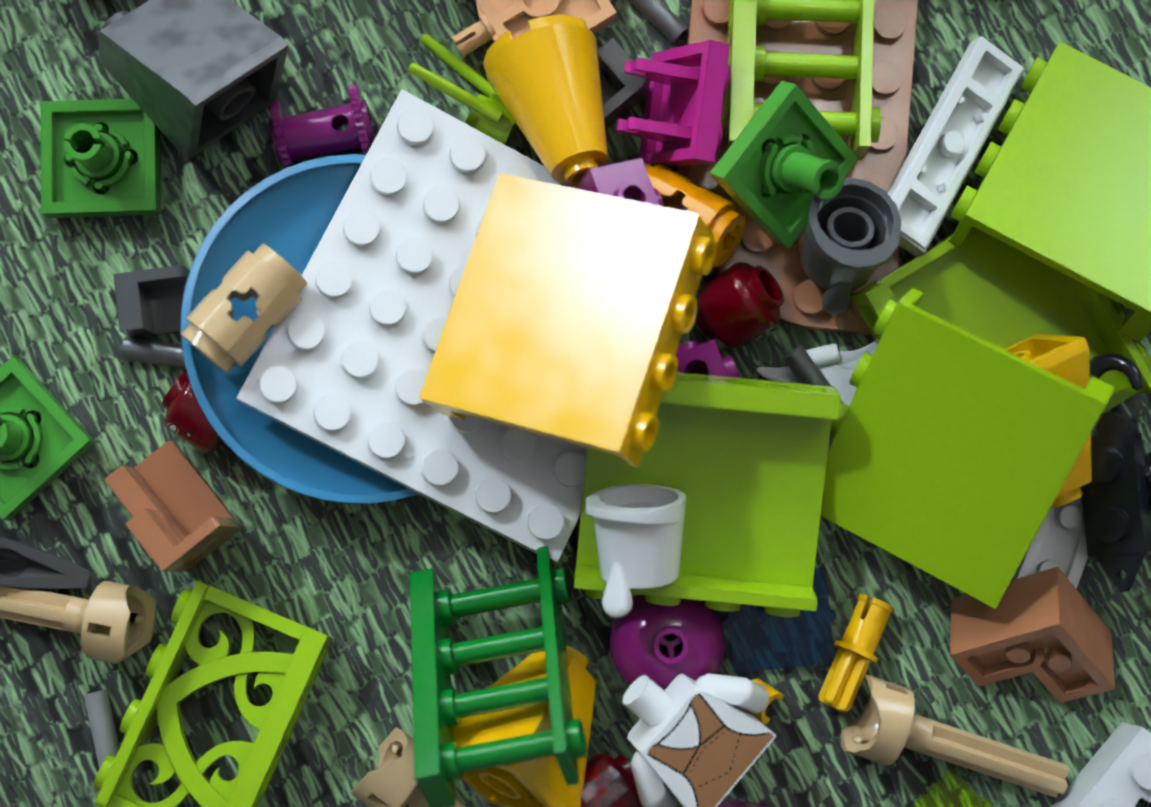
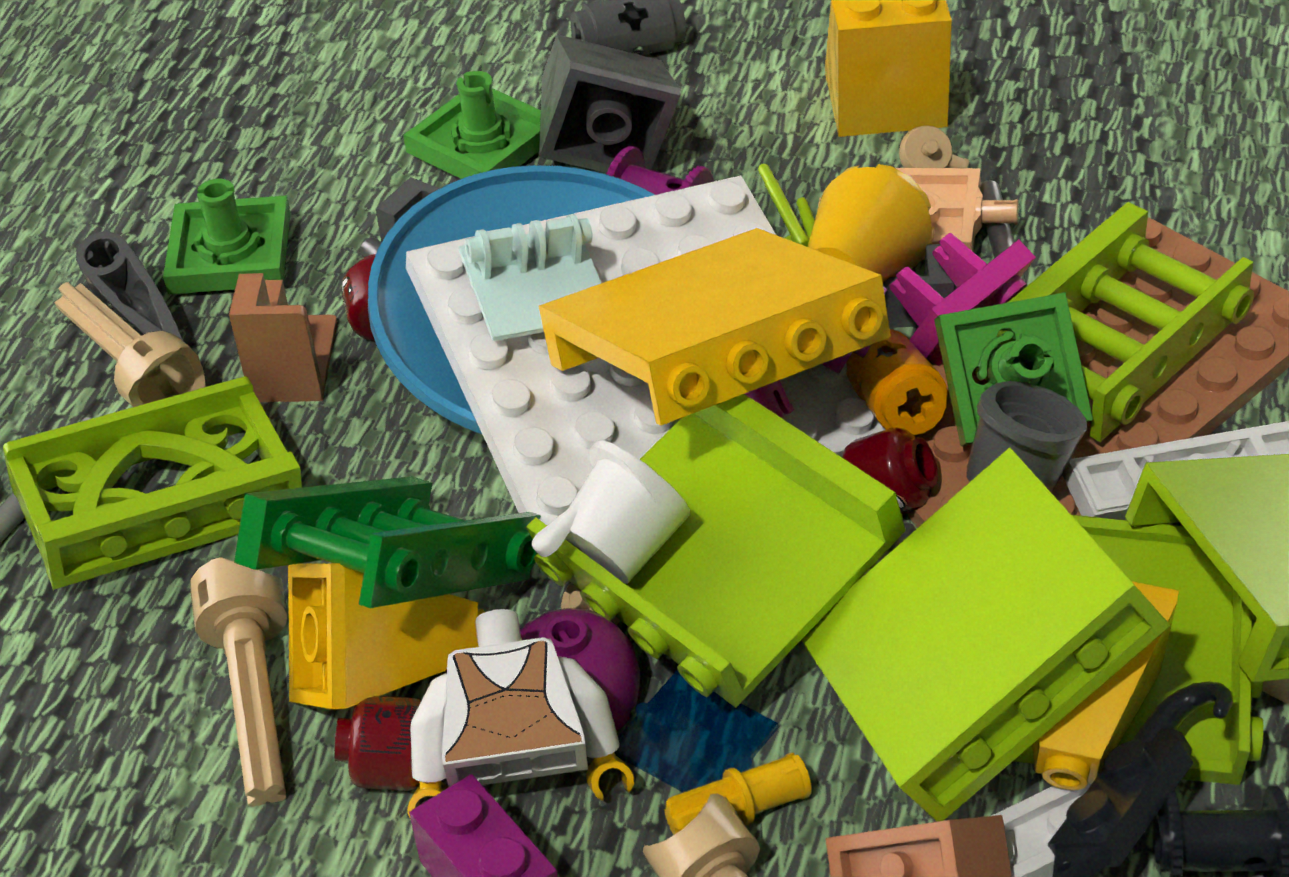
camera: 45 degrees right, 40 degrees down
tan piece [180,244,308,374] -> none
none -> light aqua hinge [459,214,601,341]

